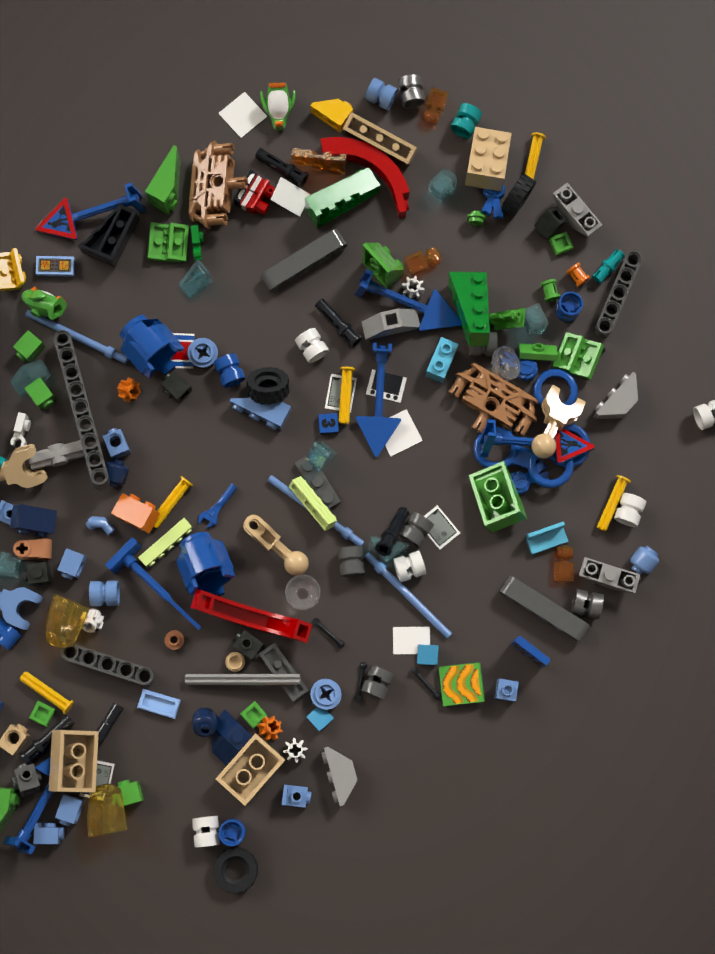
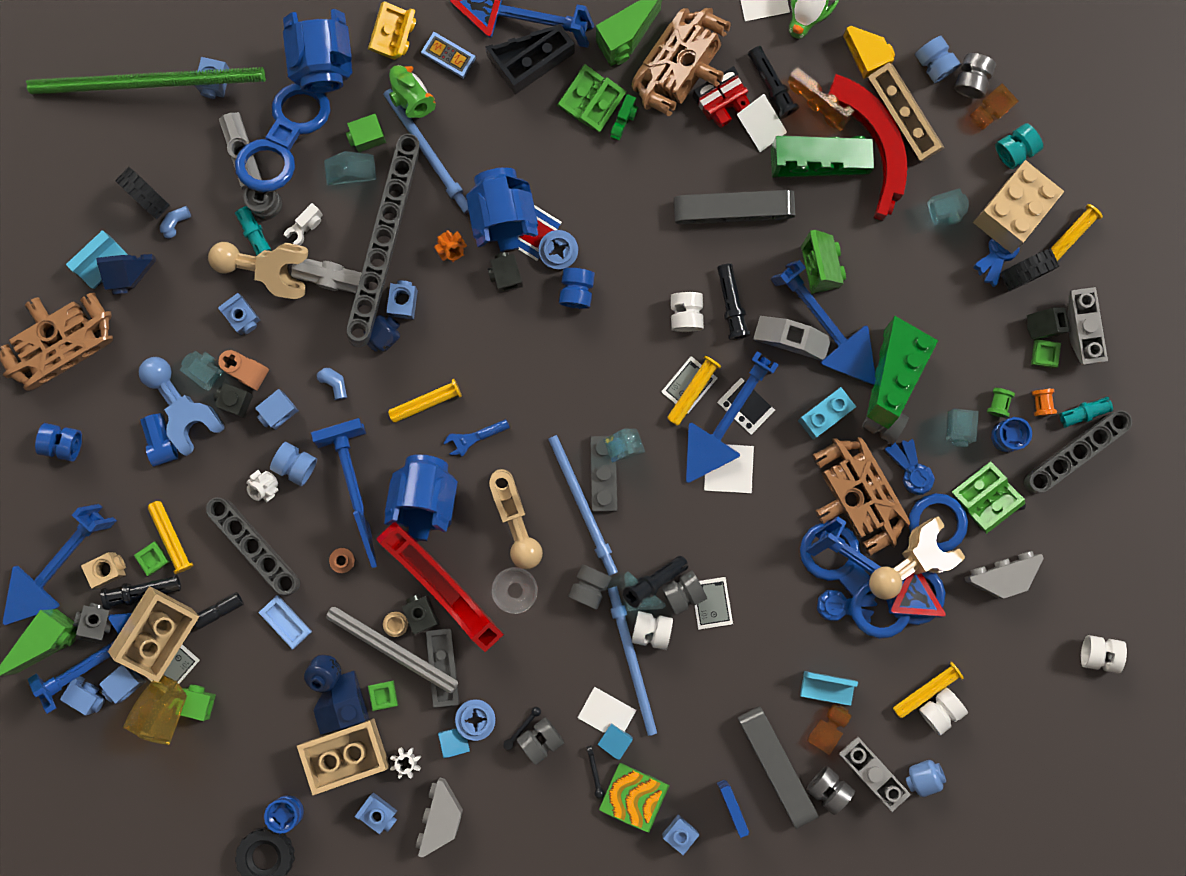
camera: 35 degrees right, 5 degrees up
dark blue brick [10,504,57,537] -> none
bright green brick [24,377,56,410] -> none
clear yellow slope [46,594,90,648] -> none
brick [111,493,160,534] -> none
yellowish green piece [138,518,193,568] -> none
clear light blue slope [178,260,213,298] -> none
white wheel [192,816,220,847] -> none
medium blue slope [230,398,292,430] -> none
black tyre [247,367,289,405] -> none
orange gear [257,716,283,741] -> none
yellowish green piece [289,476,337,531] -> none
black hinge [312,618,345,648] -> none
blue tile [318,413,339,434] -> none
white gear [401,276,424,299] -> none
clear orange plate [404,247,442,276] -> none
bright green plate [467,211,486,226] -> none
bright green slope [469,461,527,533] -> none
bright green hinge [489,308,526,331] -> none
clear piece [491,346,520,380] -> none
bright green plate [518,343,558,361] -> none

